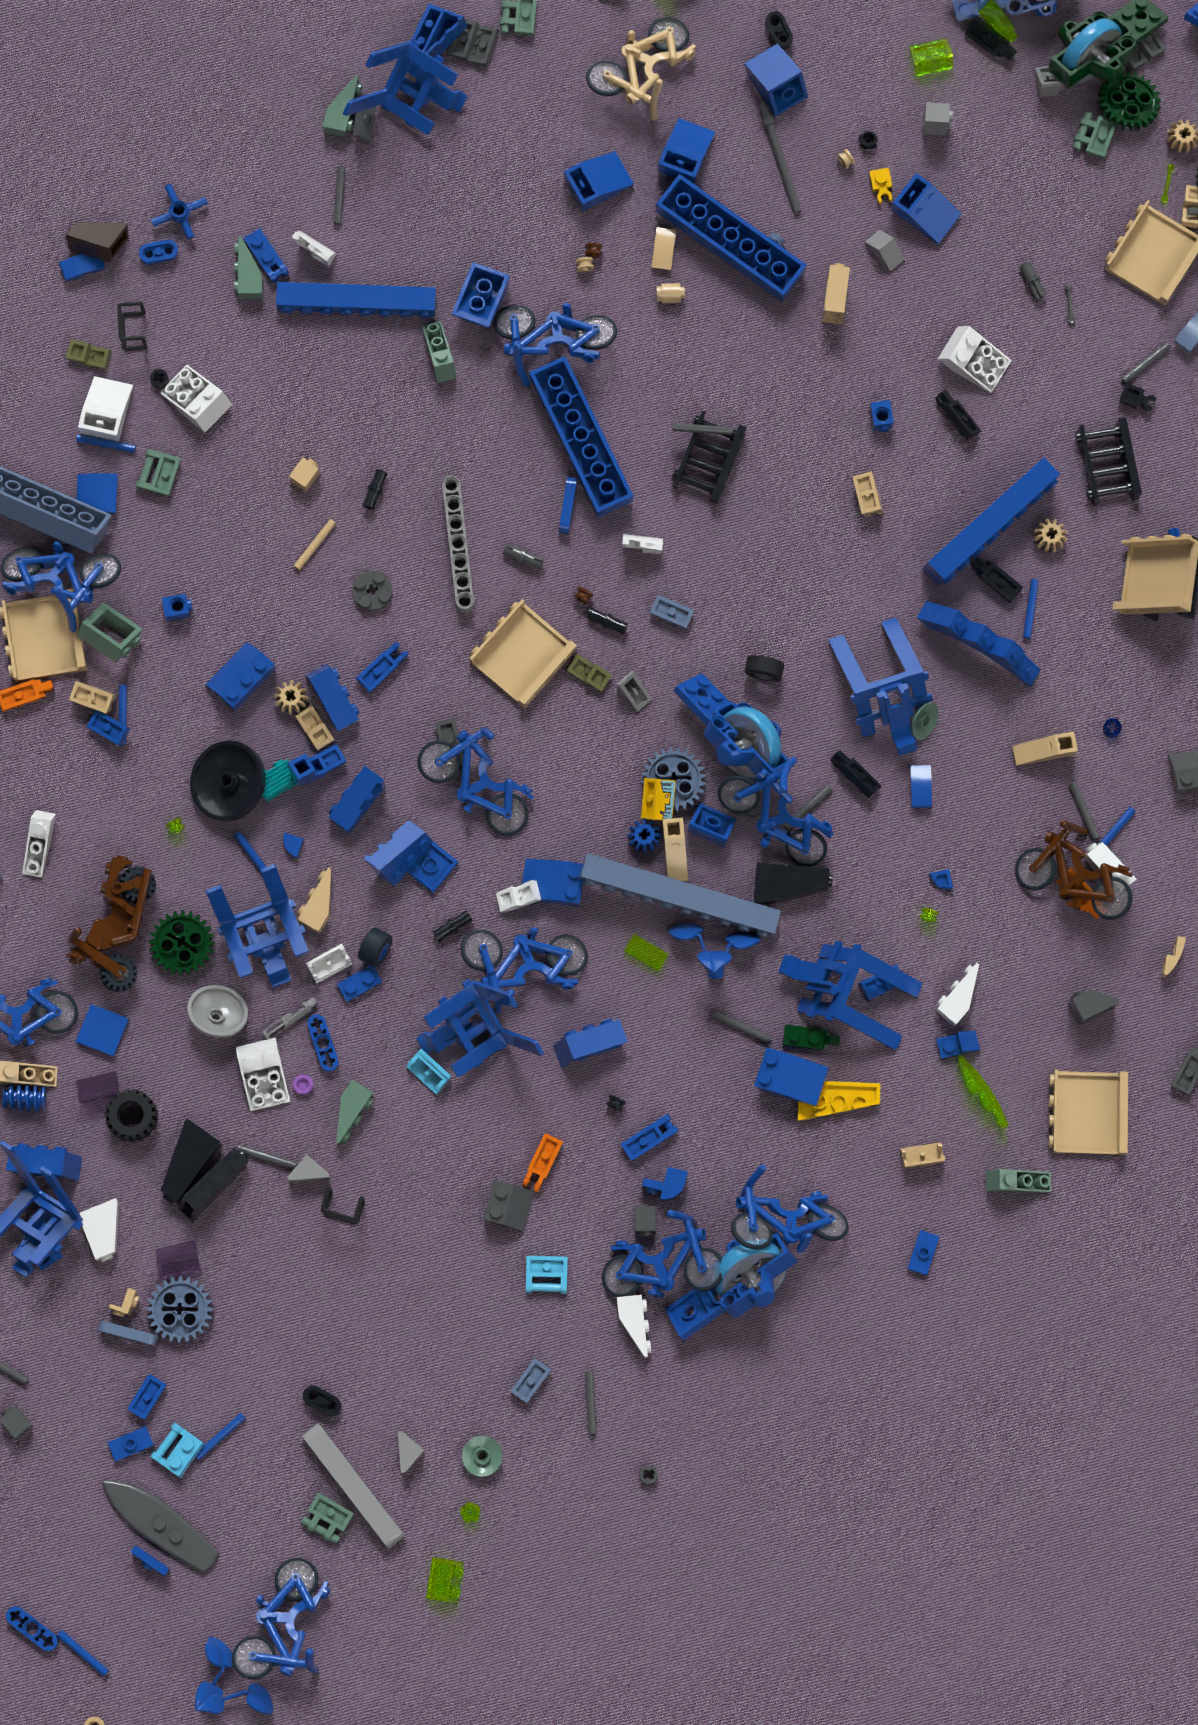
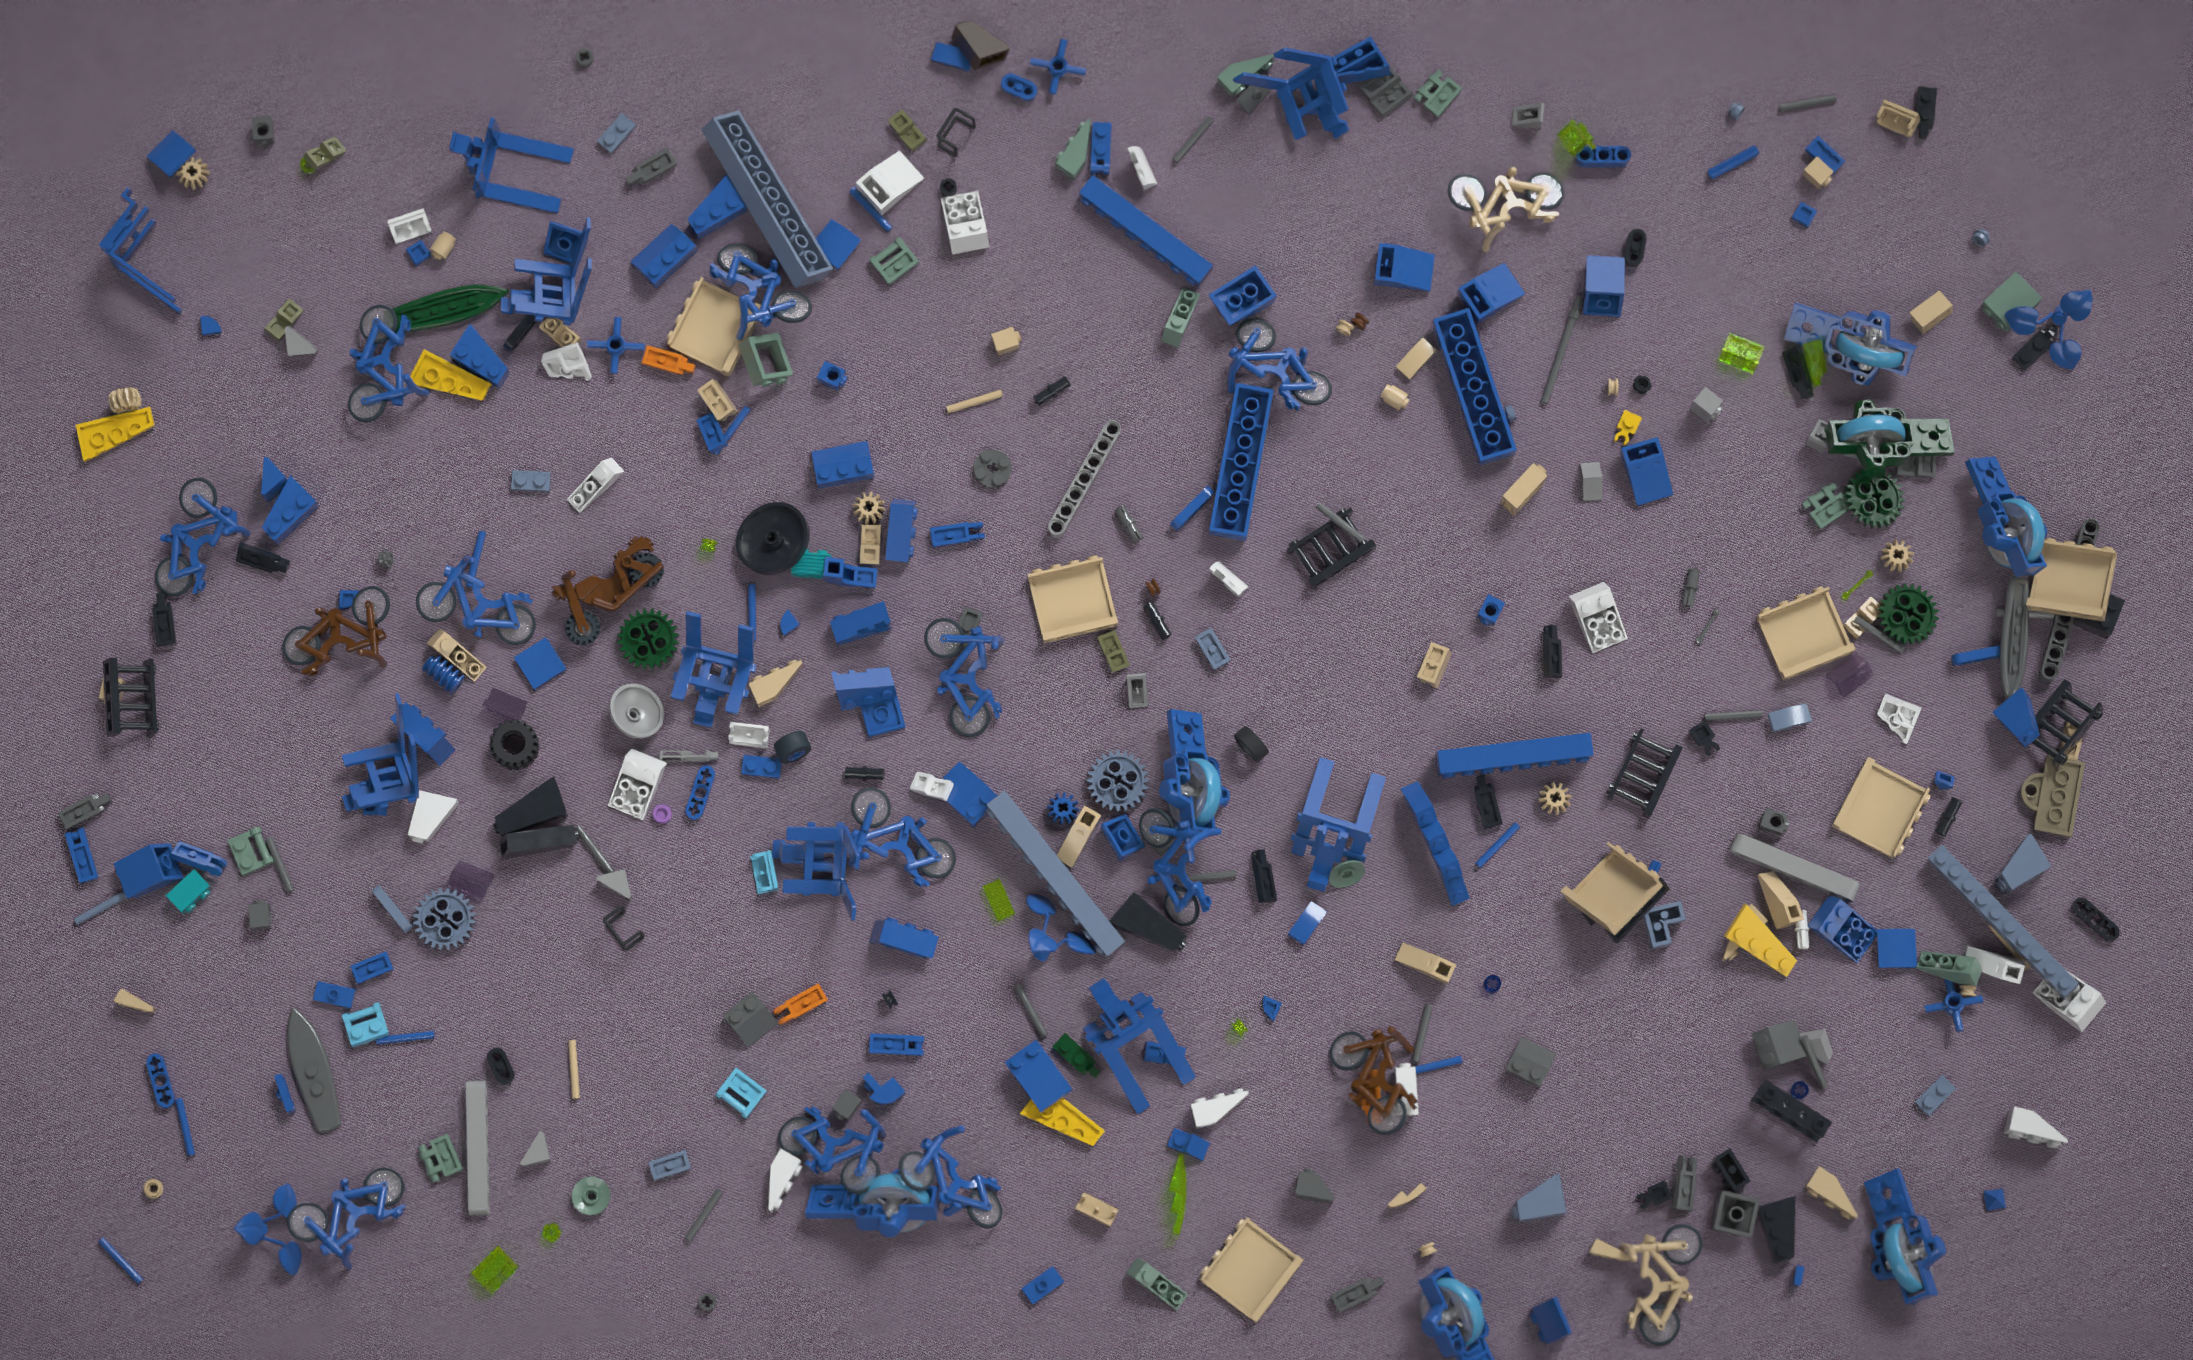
camera: 40 degrees right, 0 degrees up
tan bracket [109,1288,140,1317] -> none
sand green slope [336,1079,374,1146] -> none
yellow panel [641,778,676,820] -> none
none -> tan bar [568,1040,580,1099]

